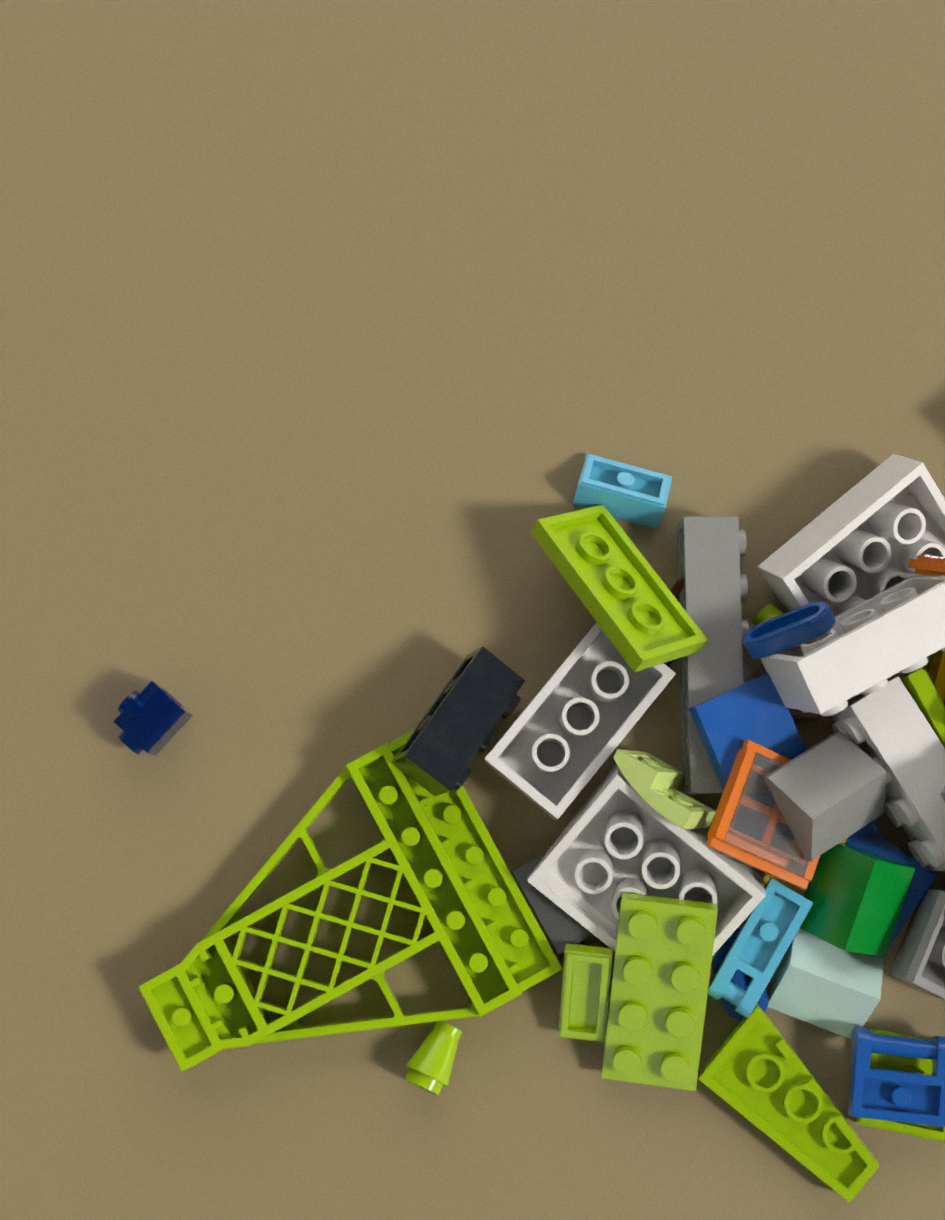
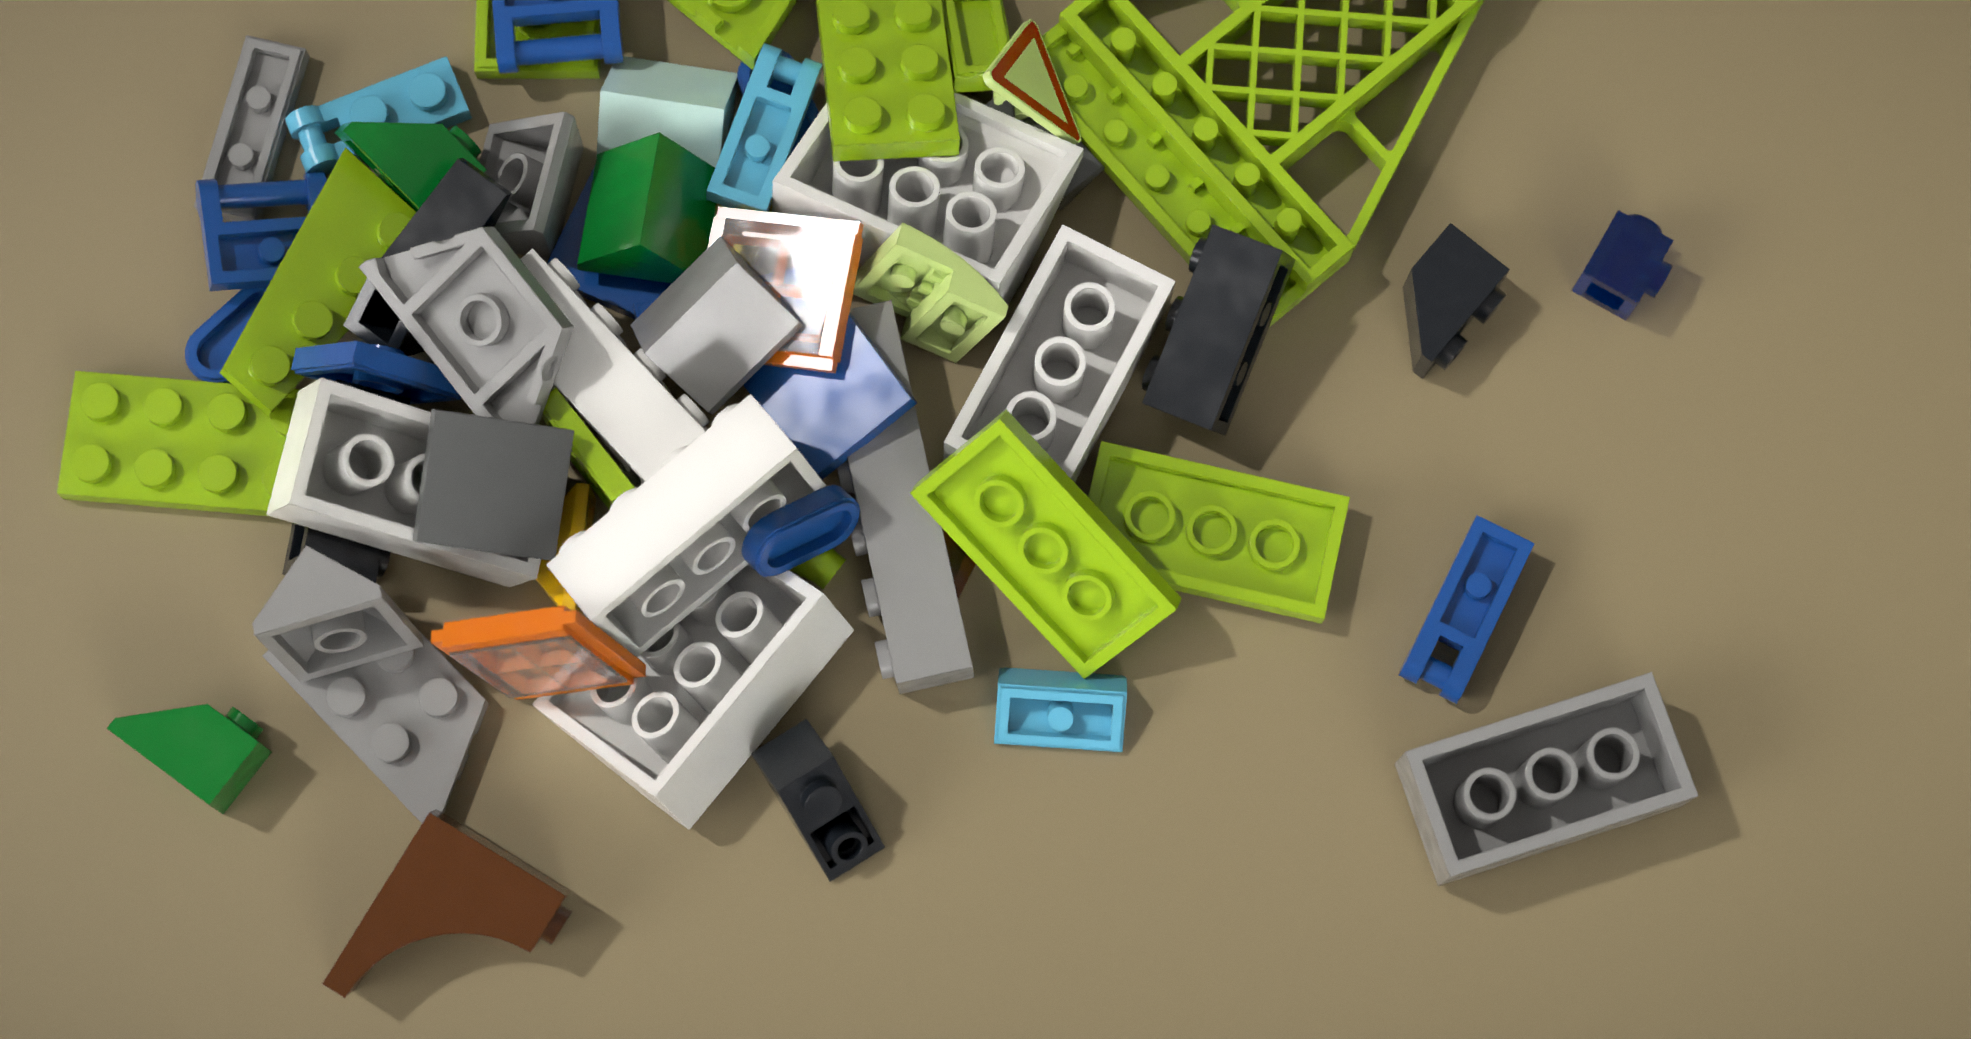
camera: 165 degrees right, 5 degrees down
none -> black slope [751,719,885,882]
none -> yellowish green piece [983,19,1081,145]
none -> lime plate [1088,441,1350,624]
none -> light grey brick [1395,672,1698,886]
none -> blue plate [1398,515,1535,704]
none -> black slope [1403,223,1510,379]

